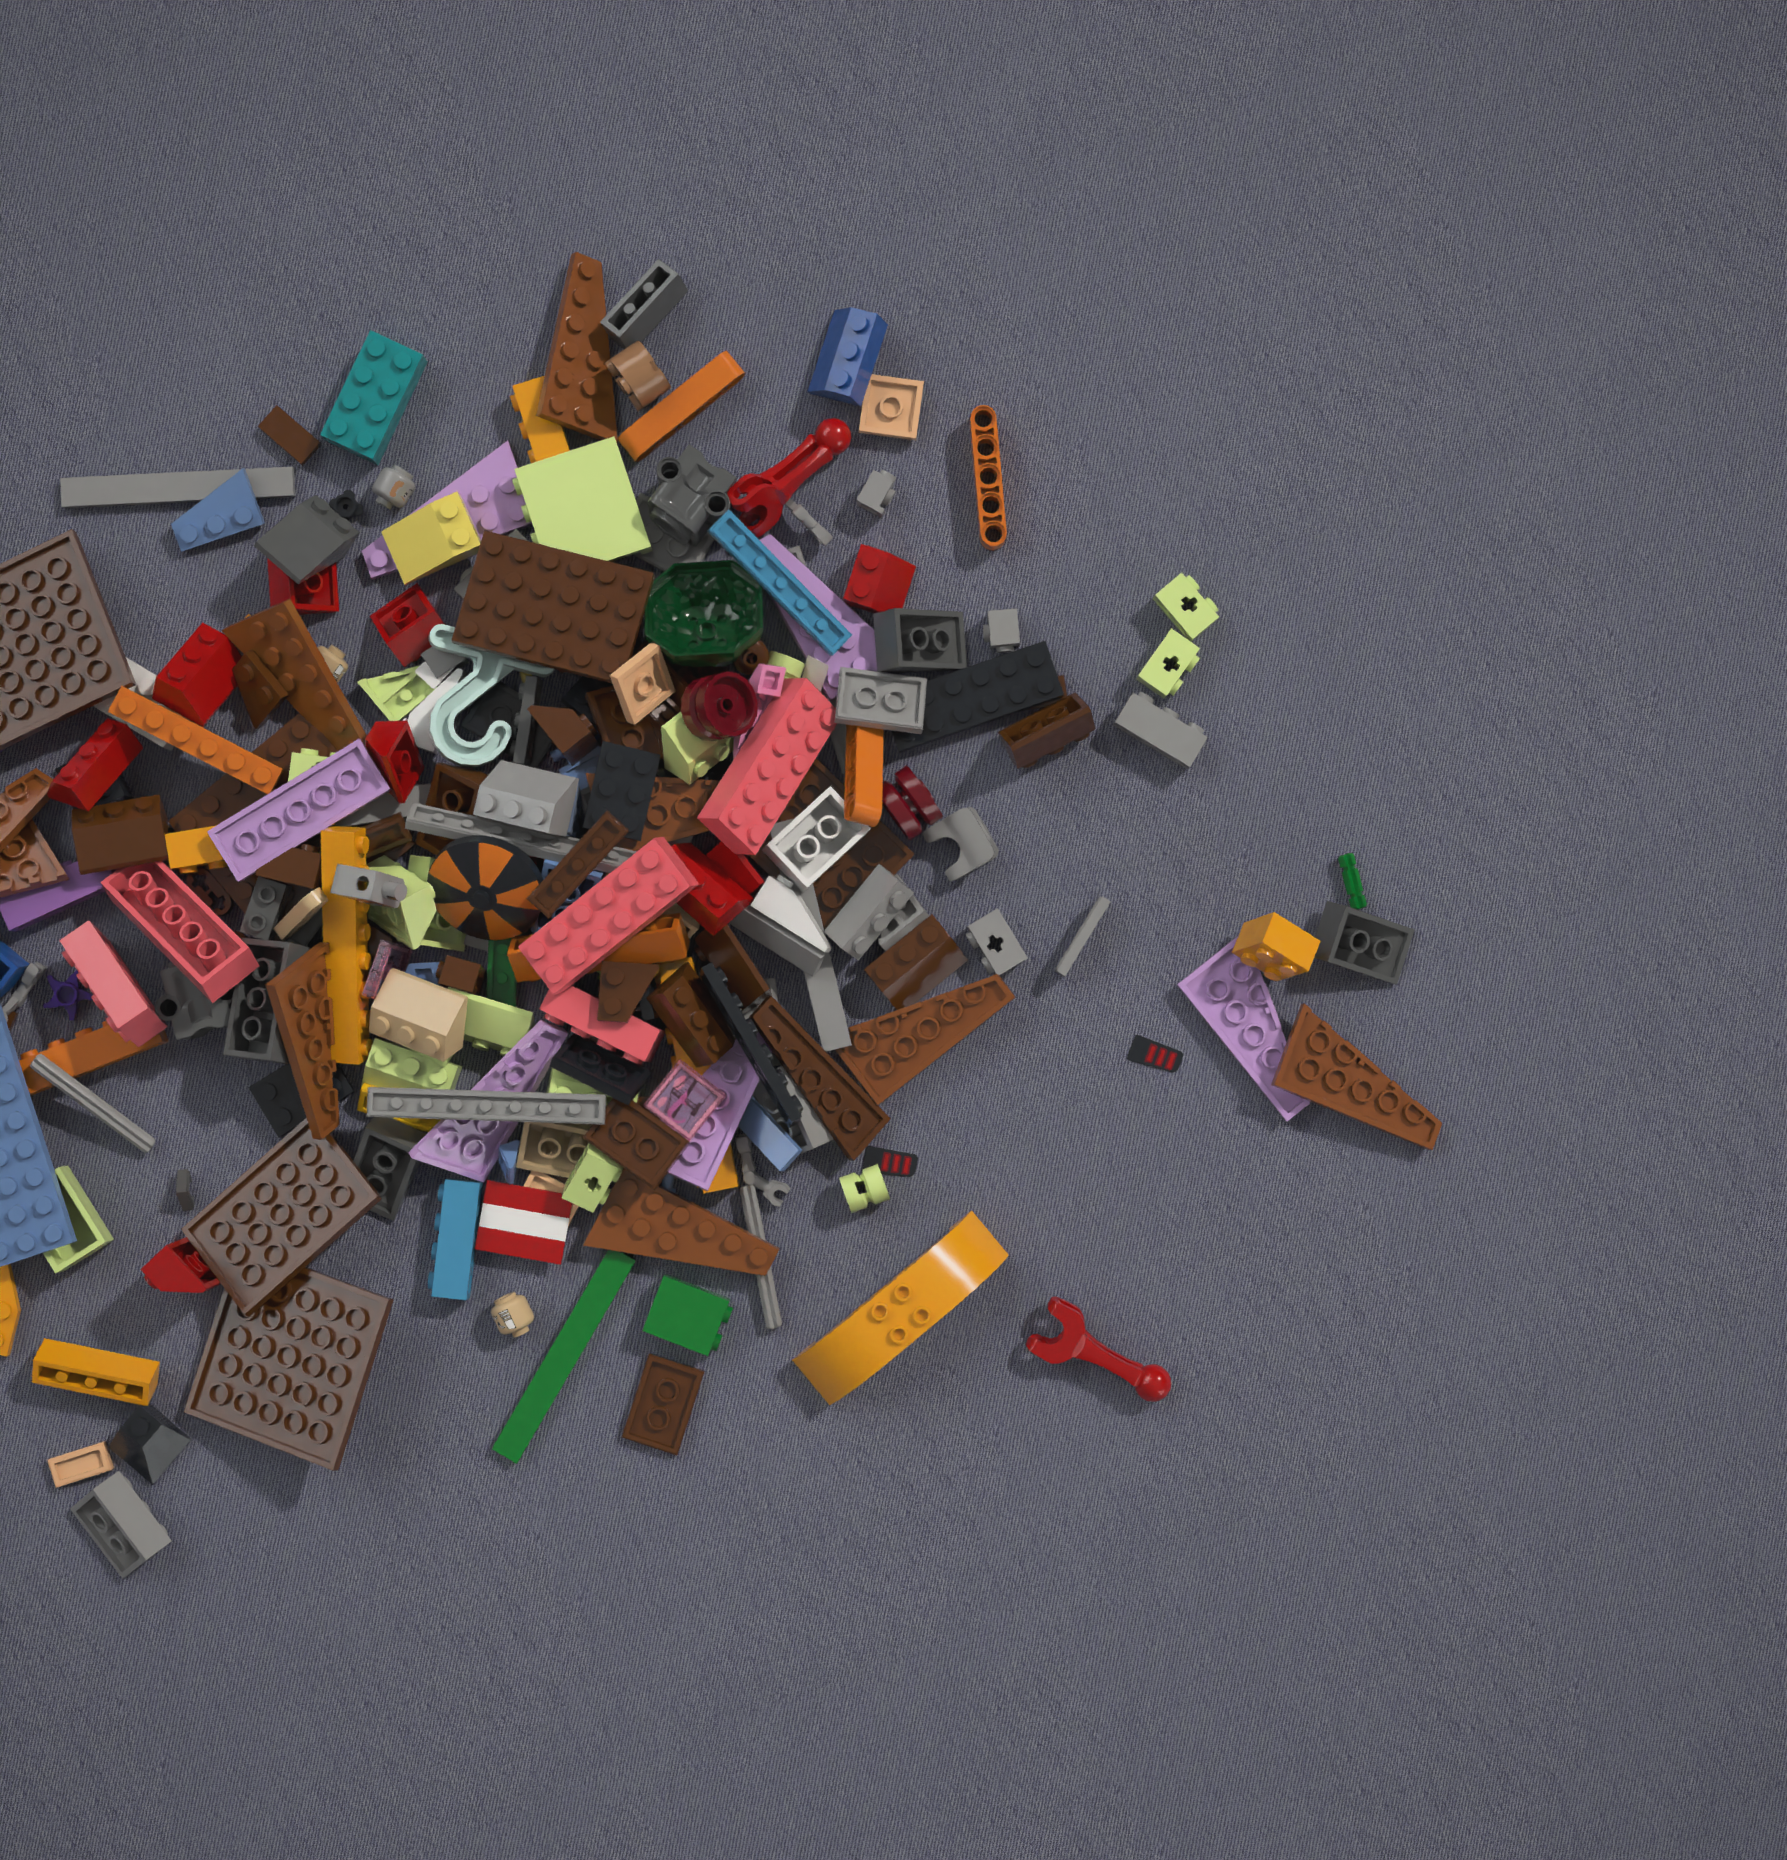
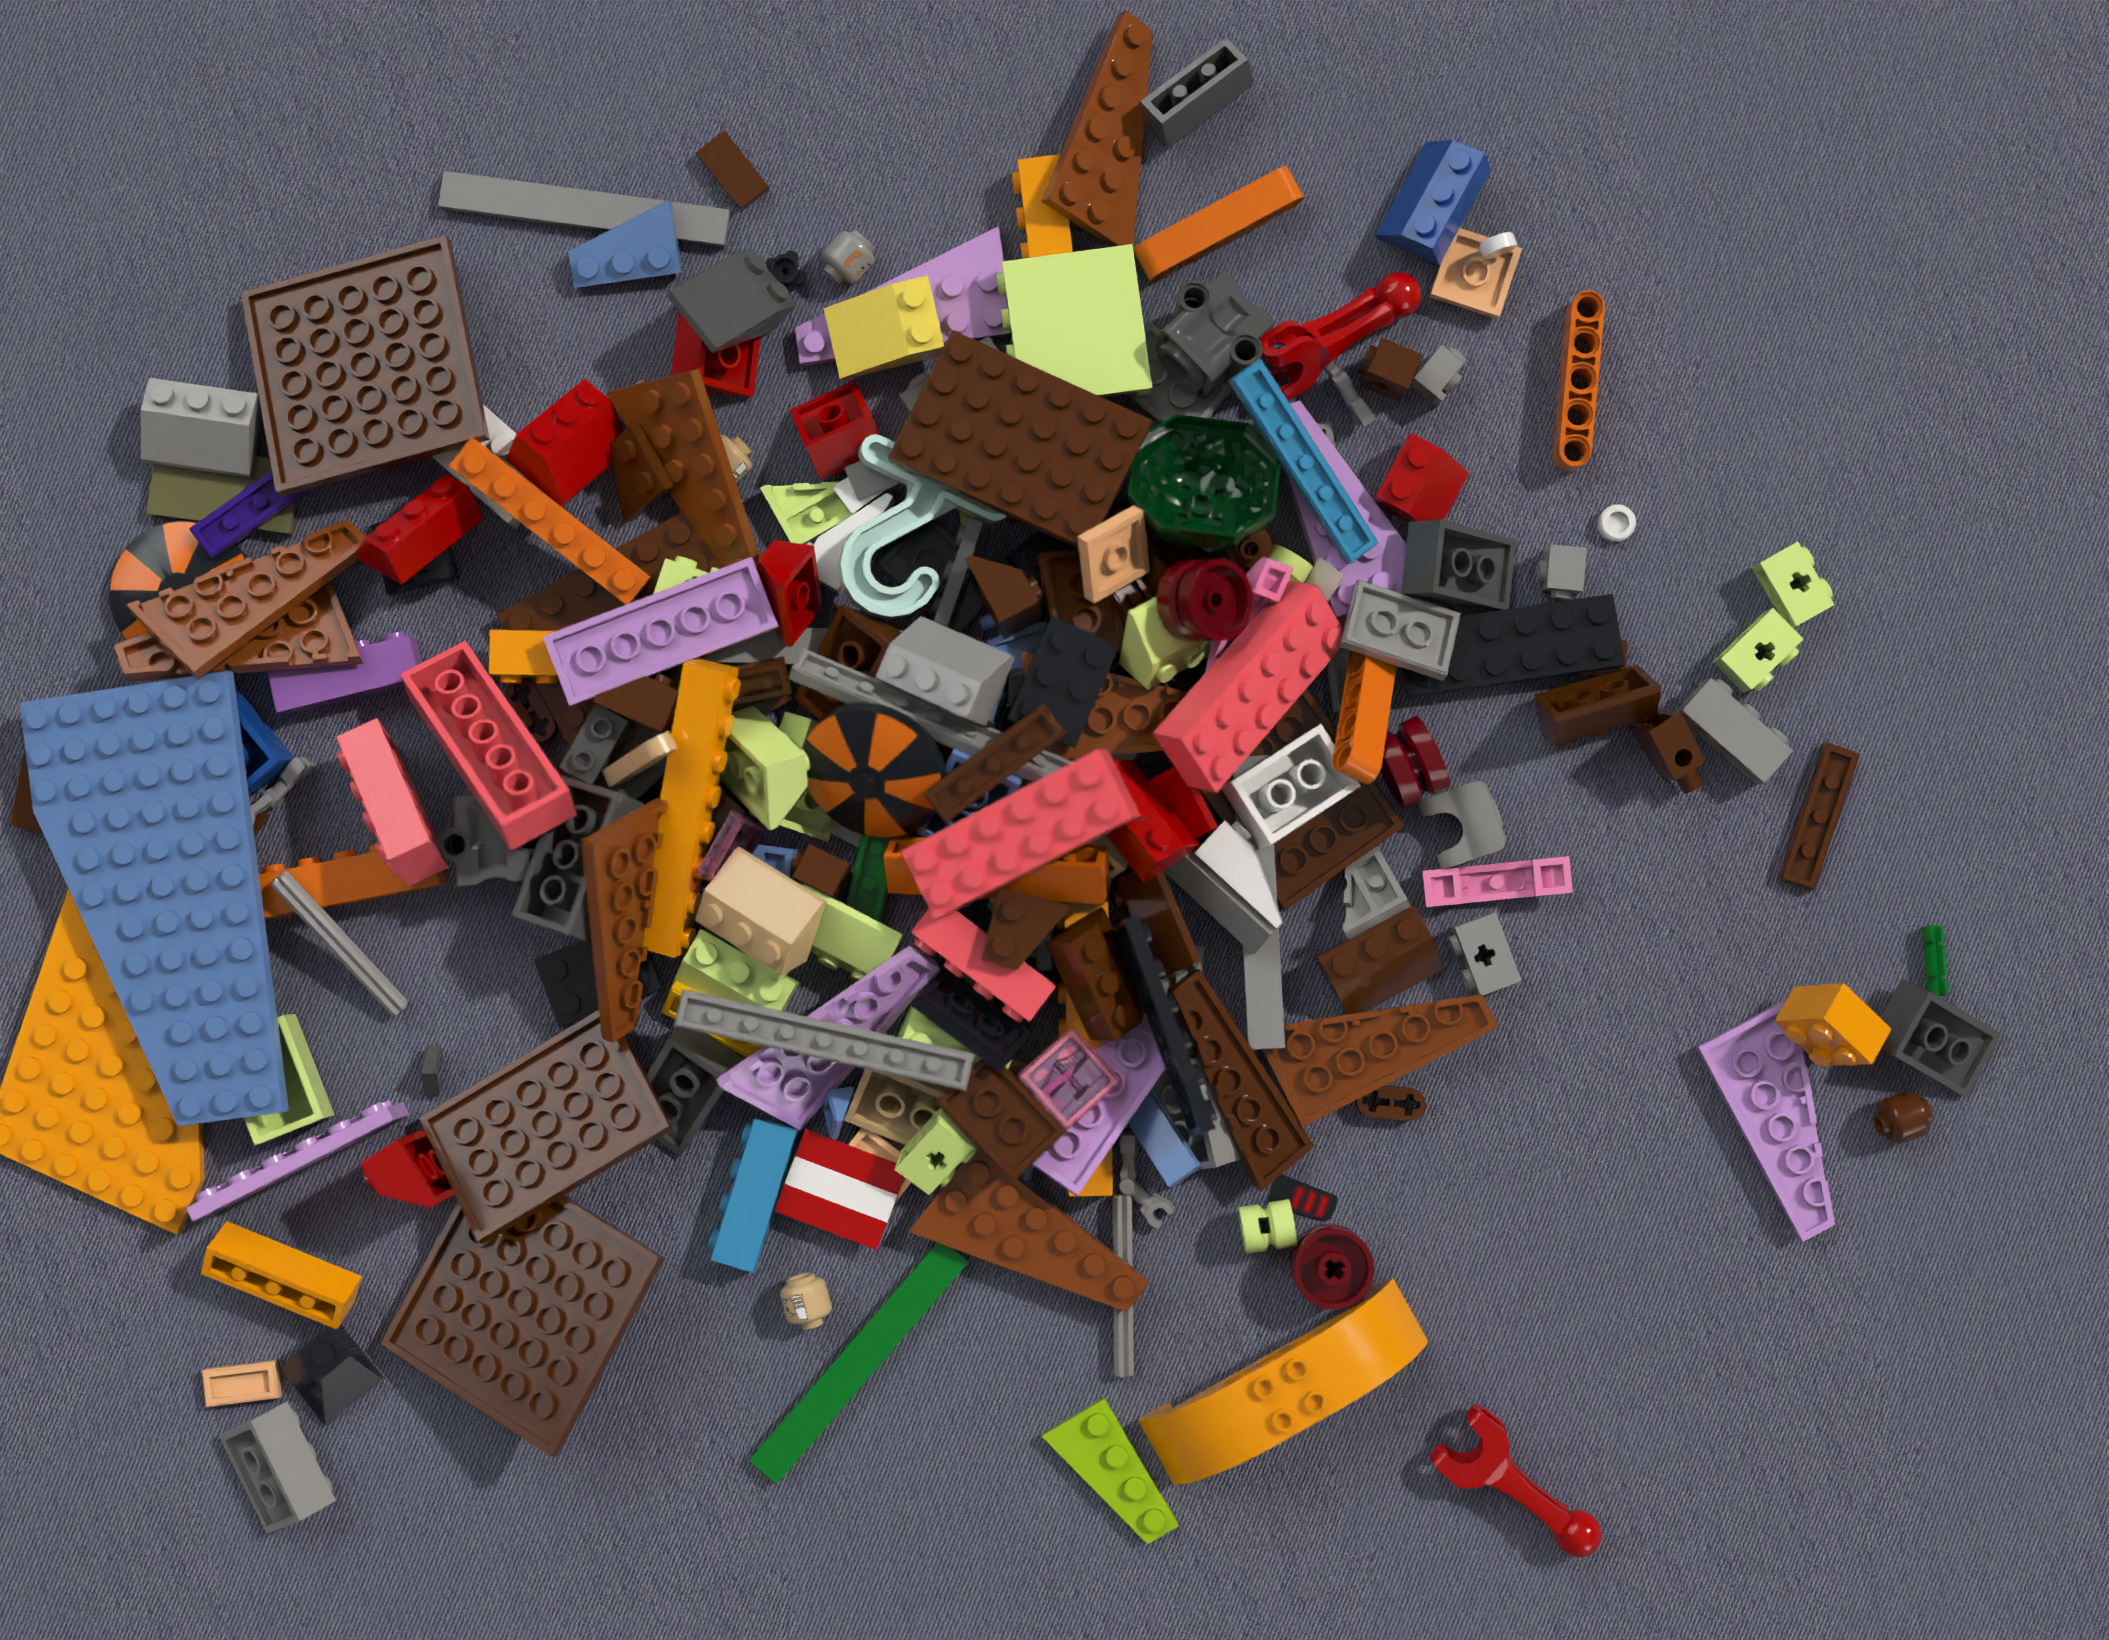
camera: 15 degrees right, 0 degrees up
dark purple animal [43,971,93,1020] -> none
reddish brown slope [72,794,169,875] -> none
teal brick [320,330,428,465] -> none
light grey torso [330,864,407,908] -> none
medium nougat brick [605,341,671,411] -> none
reddish brown tile [622,1353,705,1456] -> none
green brick [642,1274,733,1356] -> none
light grey brick [823,864,914,961] -> none
light grey tile [1055,896,1111,977] -> none
black sticker [1127,1035,1183,1072] -> none
dark orange wing [1271,1003,1442,1150] -> none
none -> lavender plate [186,1100,410,1221]
none -> lime wing [1041,1397,1179,1544]
none -> dark red wheel [1289,1223,1375,1310]
none -> reddish brown beam [1355,1085,1426,1121]
none -> reddish brown brick [1358,338,1423,402]
none -> bright pink slope [1422,856,1573,907]
none -> white tile [1479,232,1518,259]
none -> white tile [1597,504,1636,542]
none -> reddish brown torso [1629,708,1705,794]
none -> reddish brown tile [1777,742,1860,891]
none -> reddish brown head [1873,1092,1933,1144]

